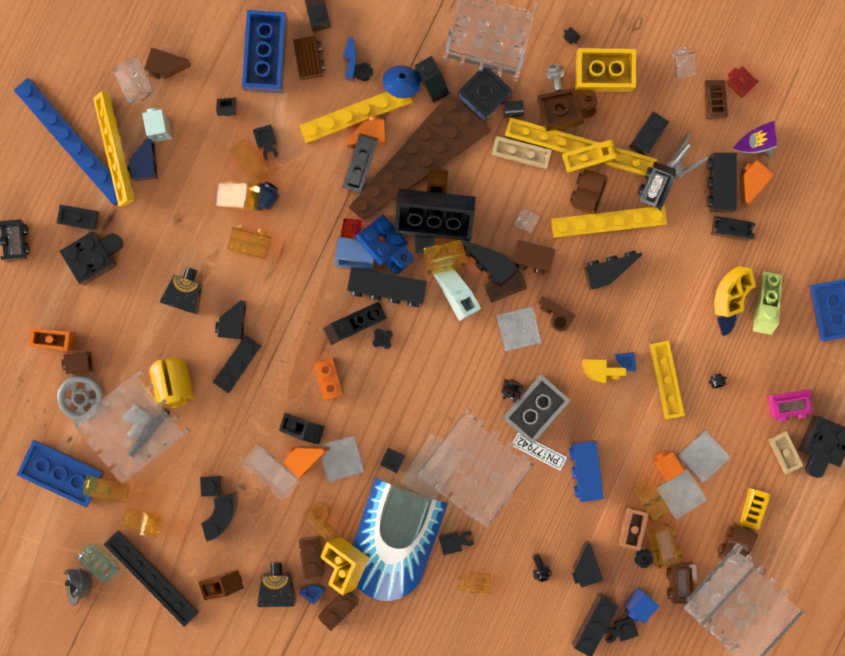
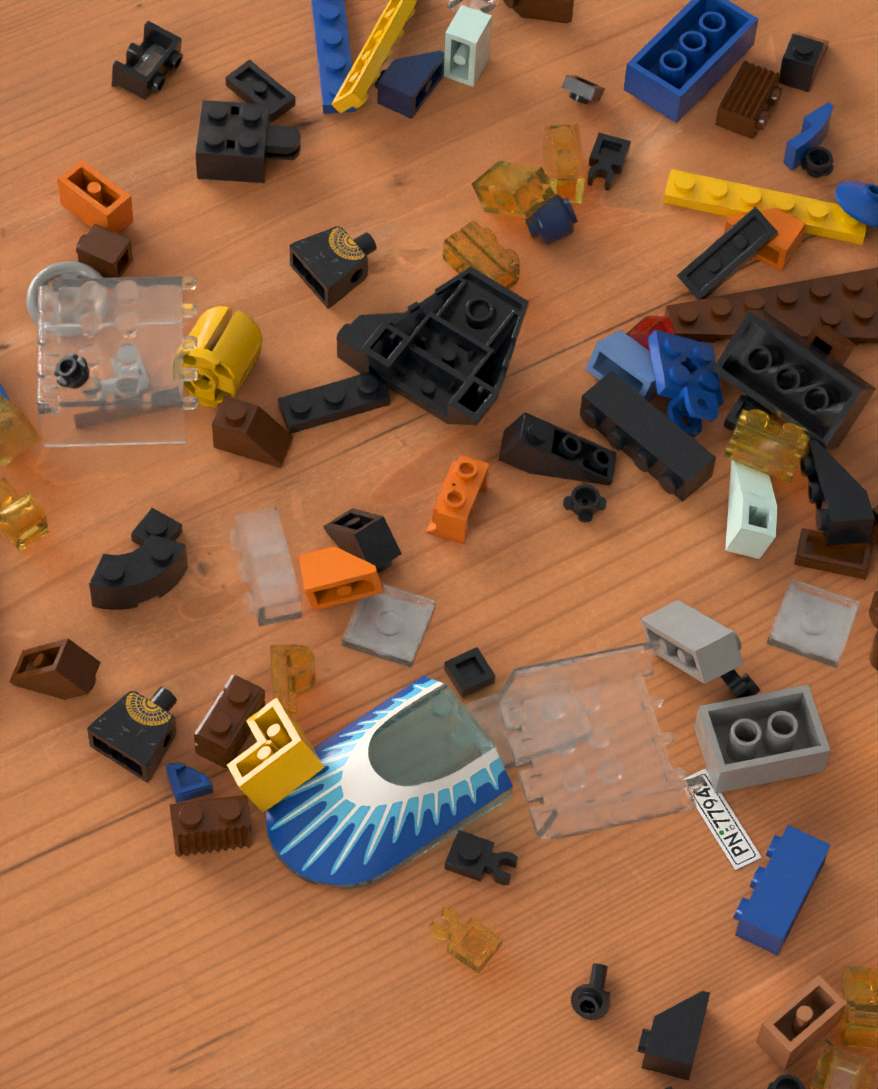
camera: 35 degrees right, 30 degrees down
none -> black plate [54,353,90,389]
none -> reddish brown slope [212,396,293,468]
none -> black wedge [360,266,529,425]
none -> light grey brick [640,600,743,684]

